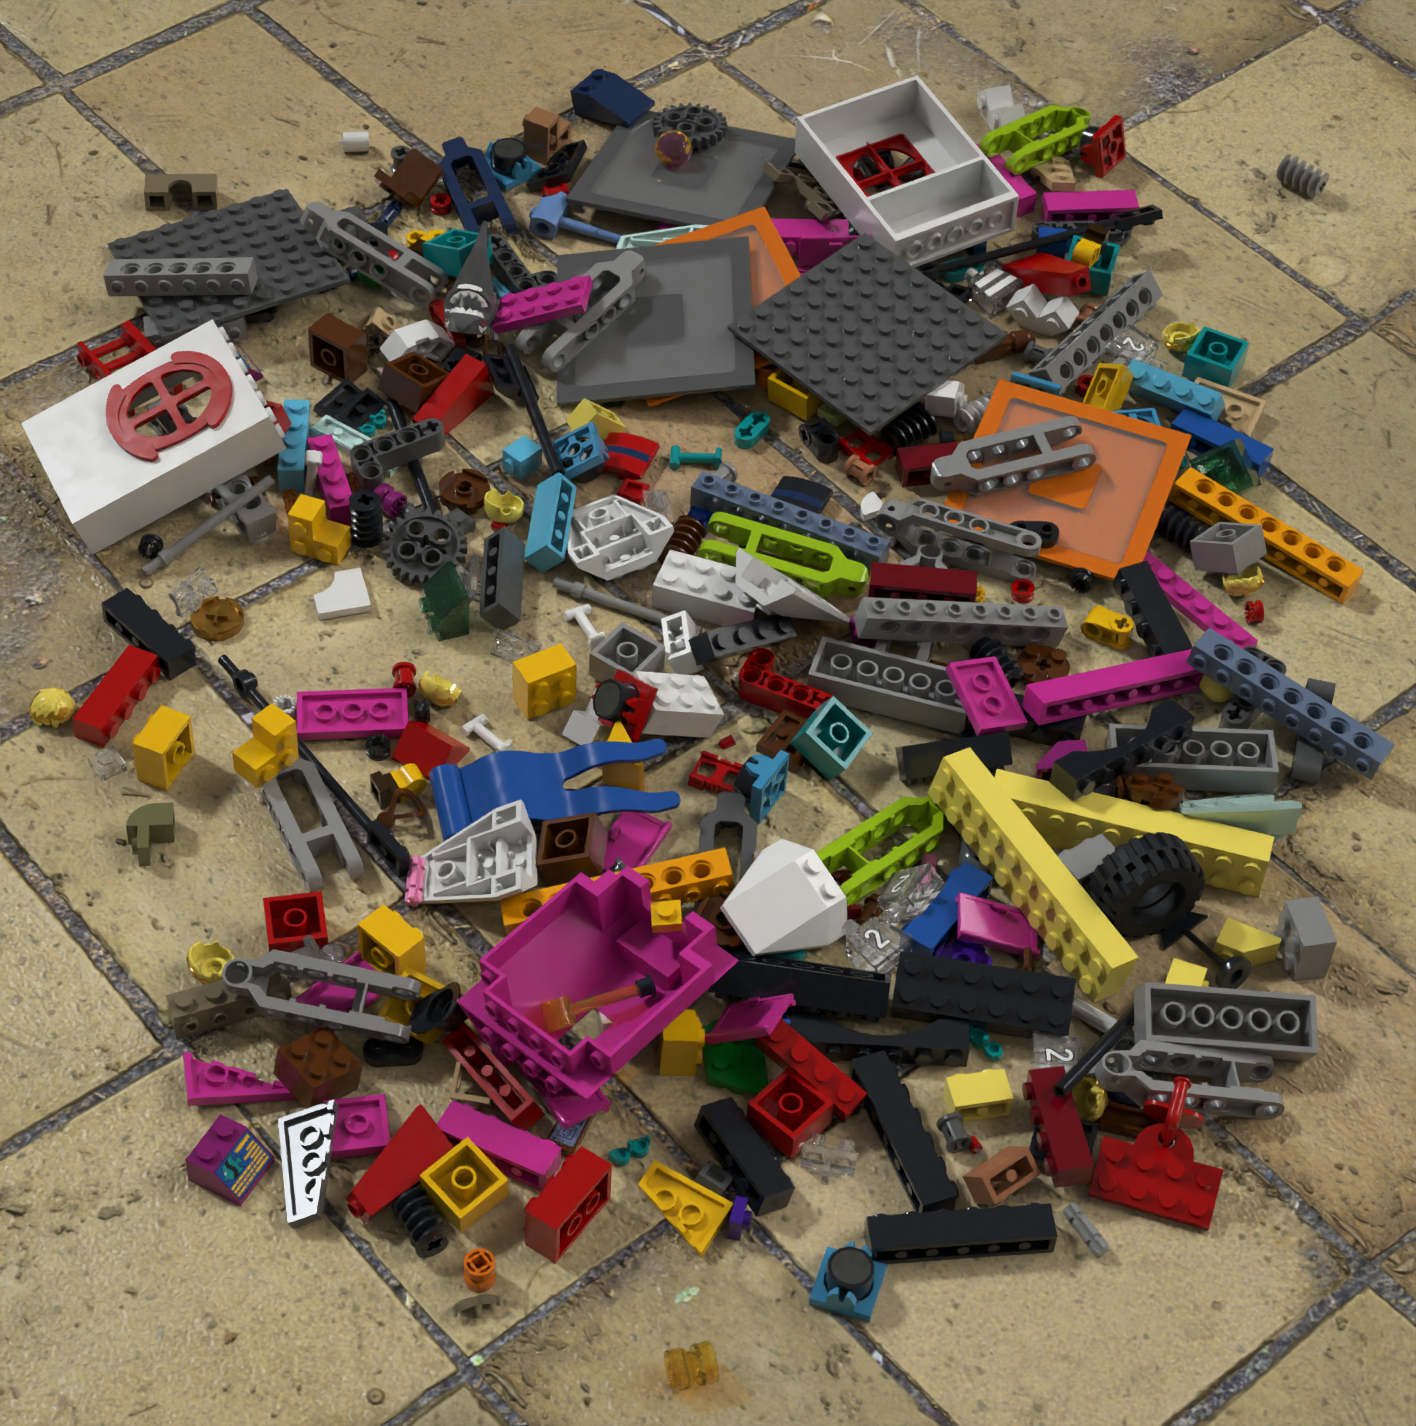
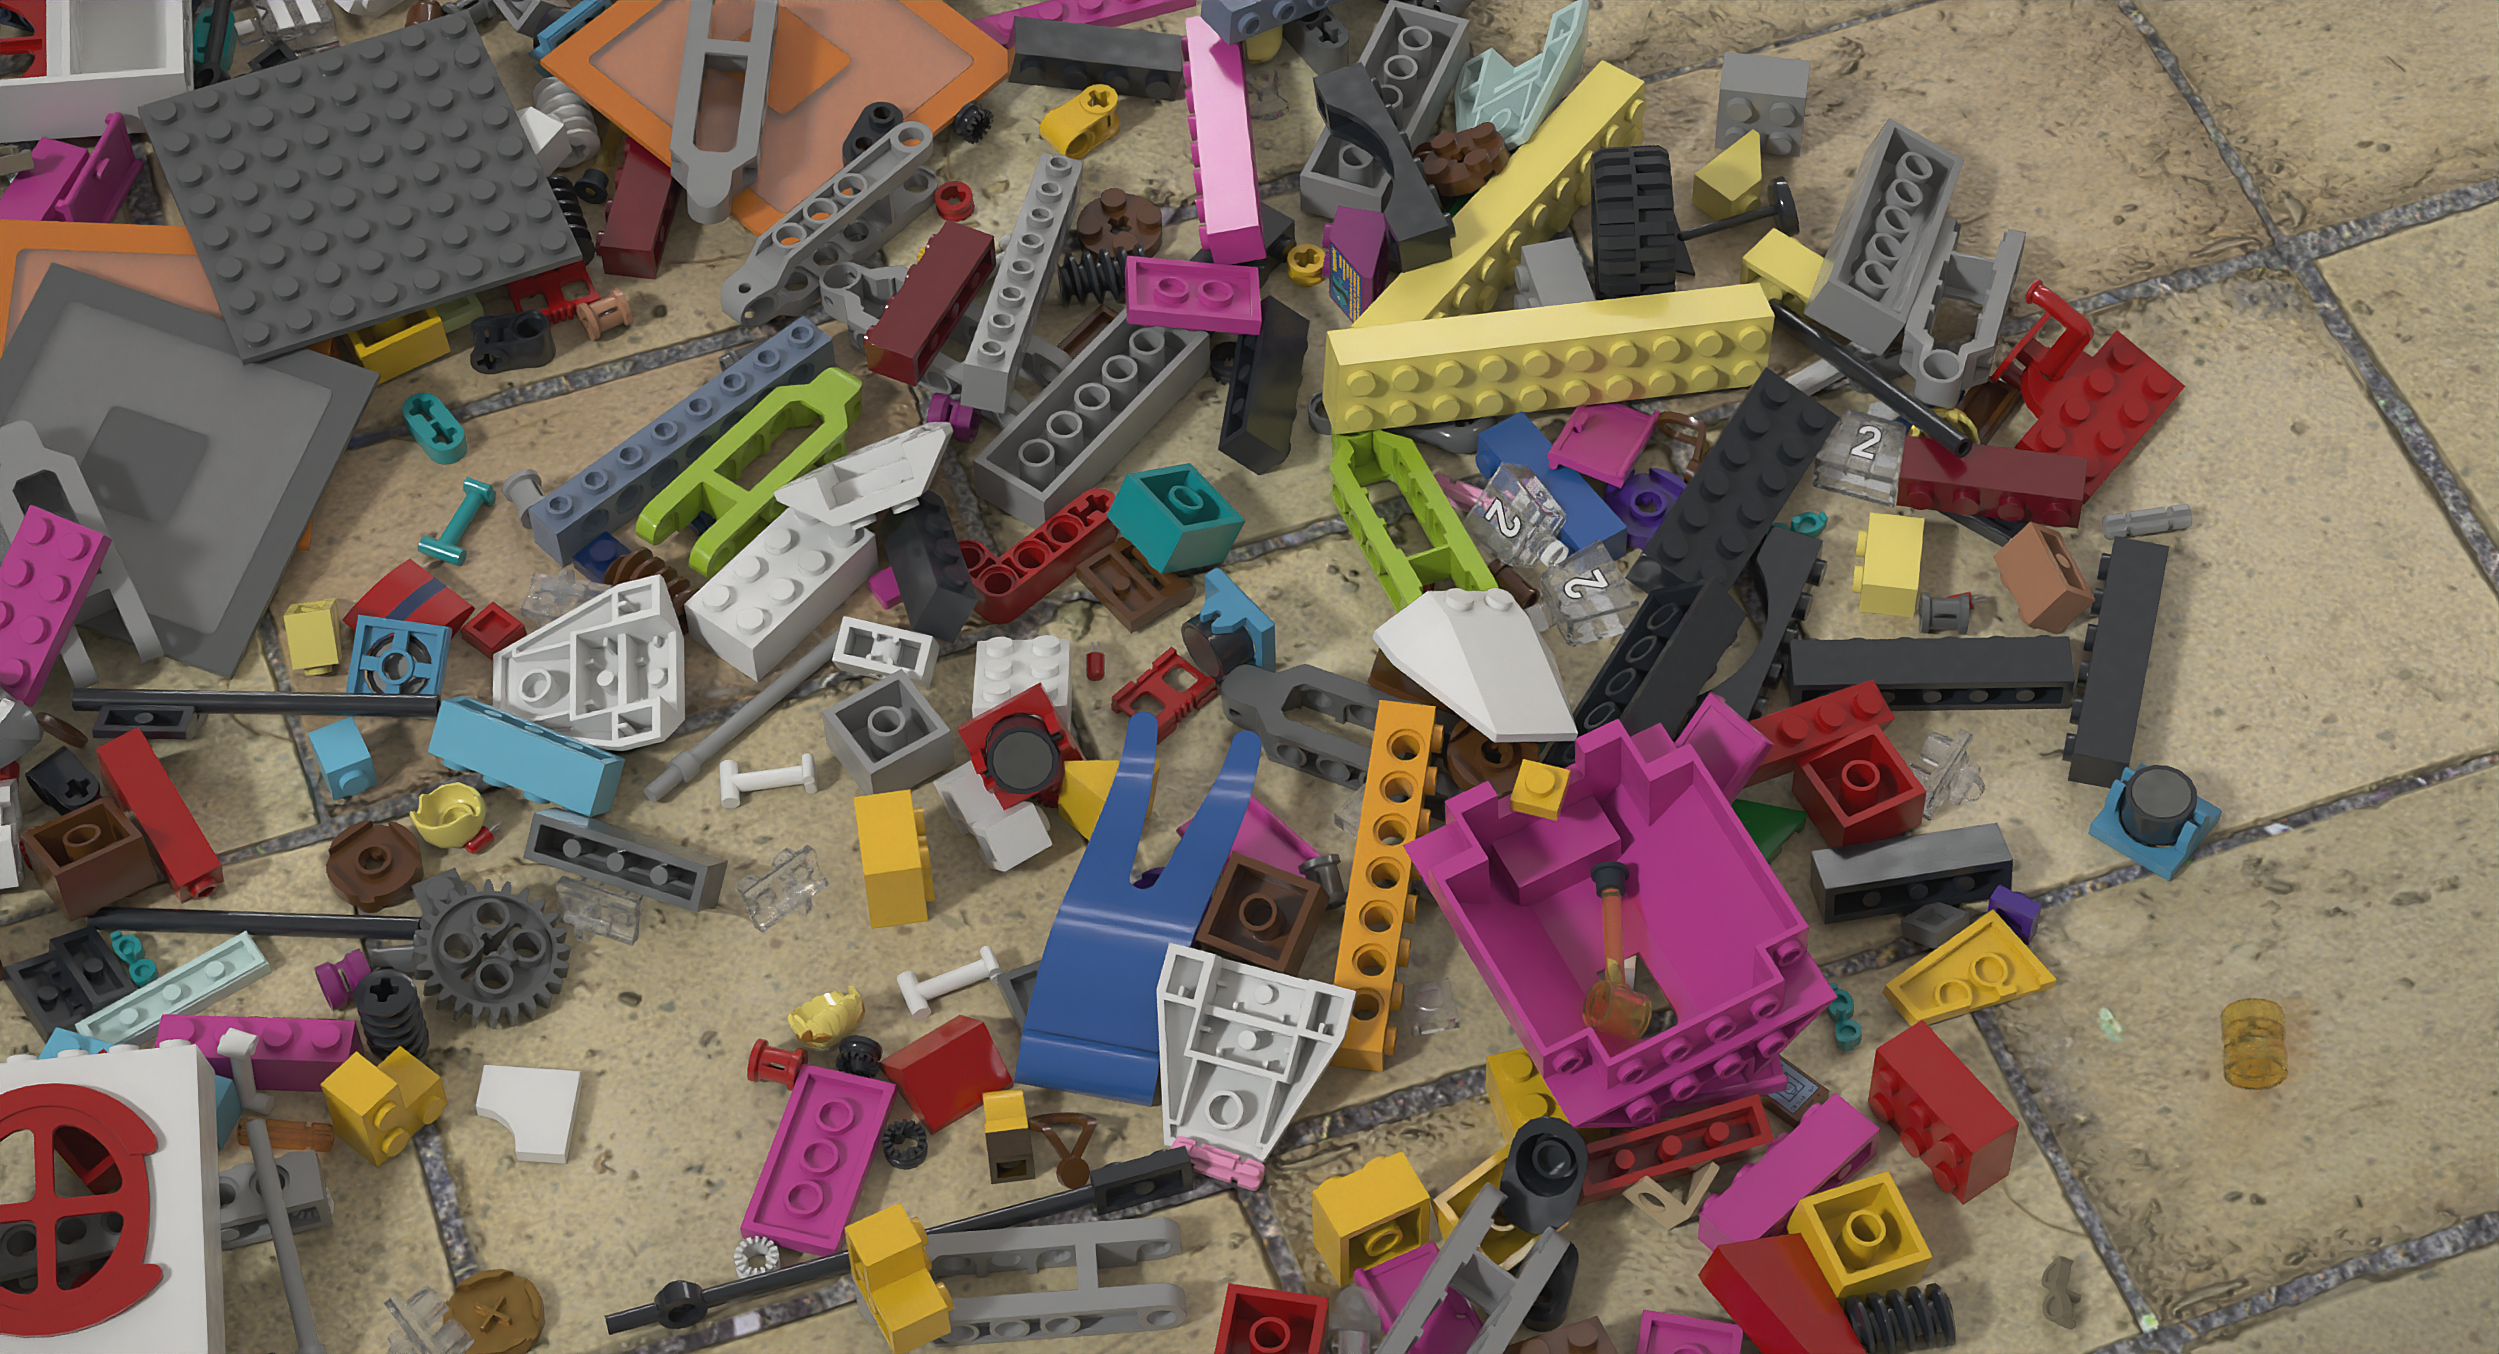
camera: 65 degrees left, 5 degrees up
dark grey beam [349,418,445,492] -> none
clear green slope [419,561,469,642] -> none
orange wheel [464,1248,495,1292] -> none
black slope [771,476,834,514] -> none
white tile [860,491,883,522] -> none

